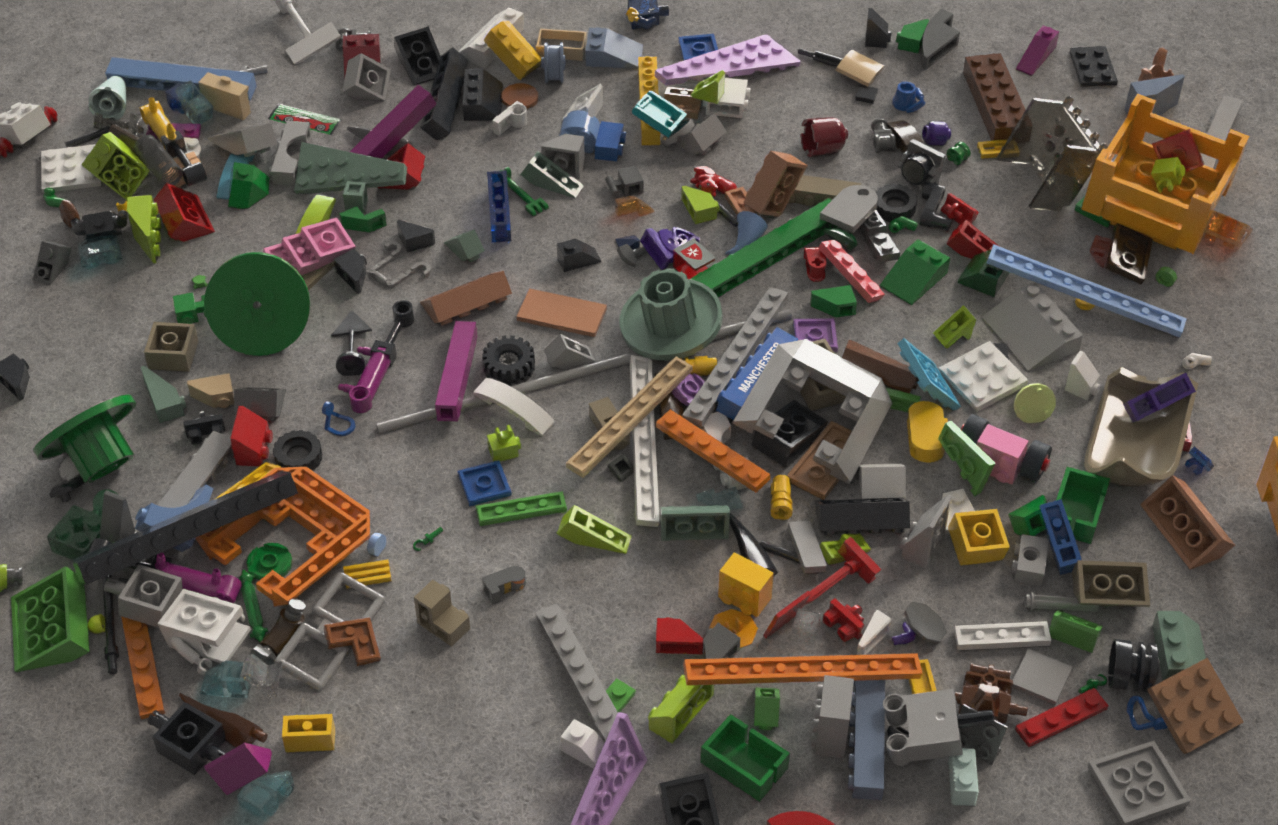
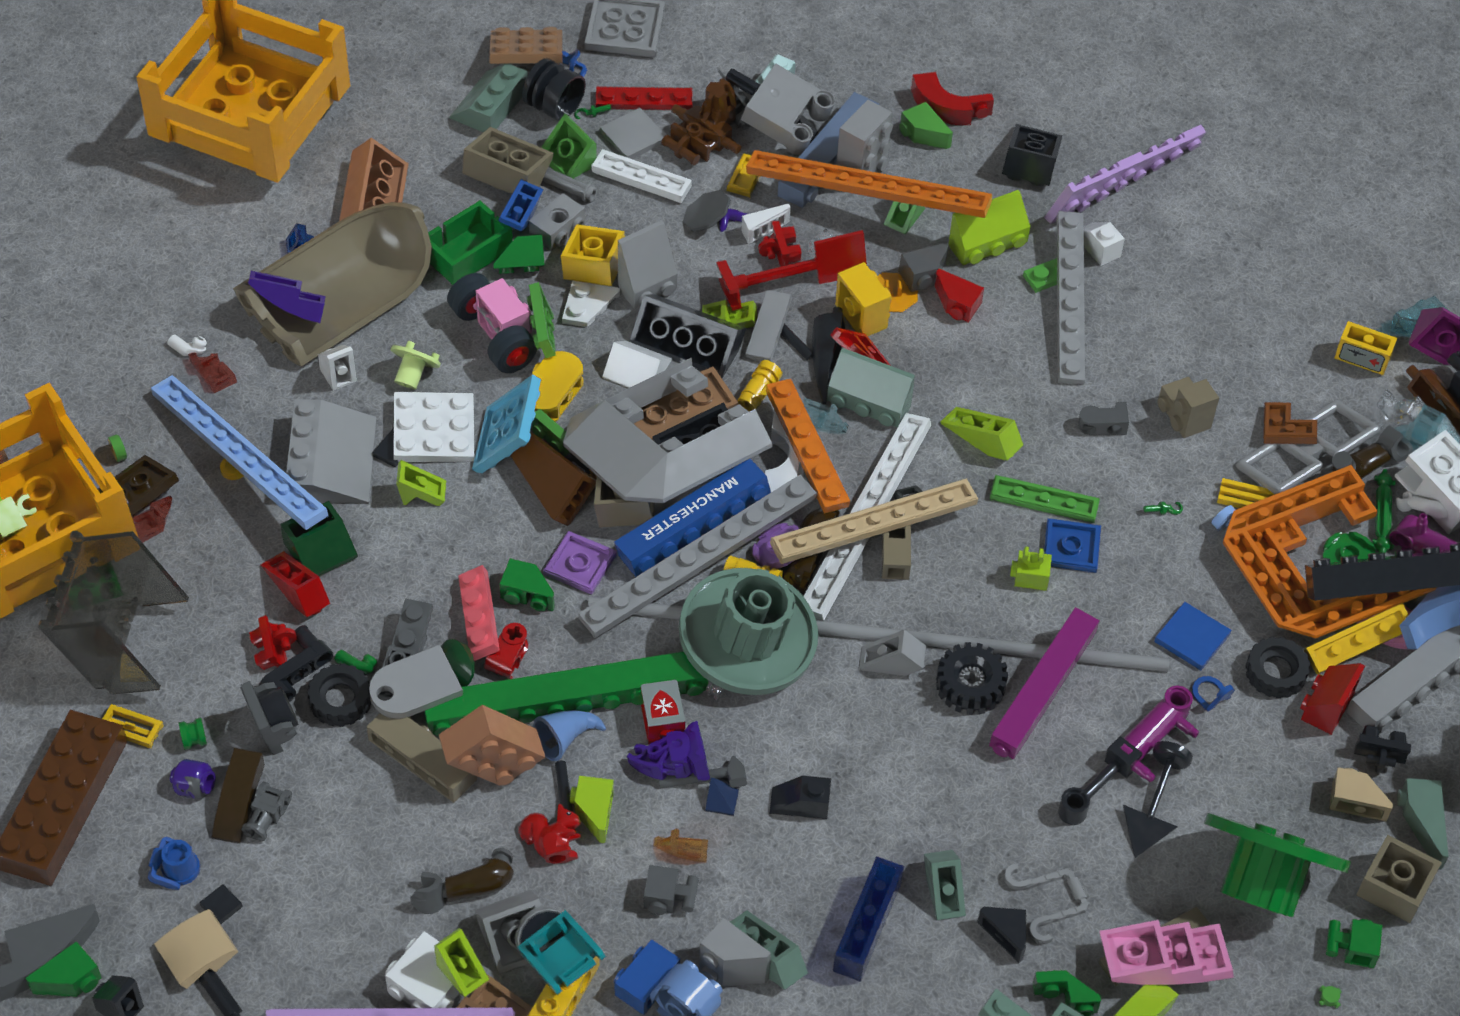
camera: 155 degrees left, 5 degrees up
dark grey slope [234,387,286,421] -> none
black slope [334,249,367,294] -> none
nougat slope [420,271,512,325] -> none
white slope [473,378,555,436] -> none
green hinge [498,167,549,217] -> none
nougat tile [517,288,607,337] -> none
green piece [700,714,790,802] -> none
nougat plate [725,187,759,216] -> none
dark red cylinder [800,117,848,157] -> none
green slope [880,239,950,305] -> none
none -> clear red slope [188,353,237,393]
none -> piece [410,848,514,914]
none -> red wing [830,327,891,366]
none -> bright green slope [899,102,953,149]
none -> blue tile [1154,602,1232,670]

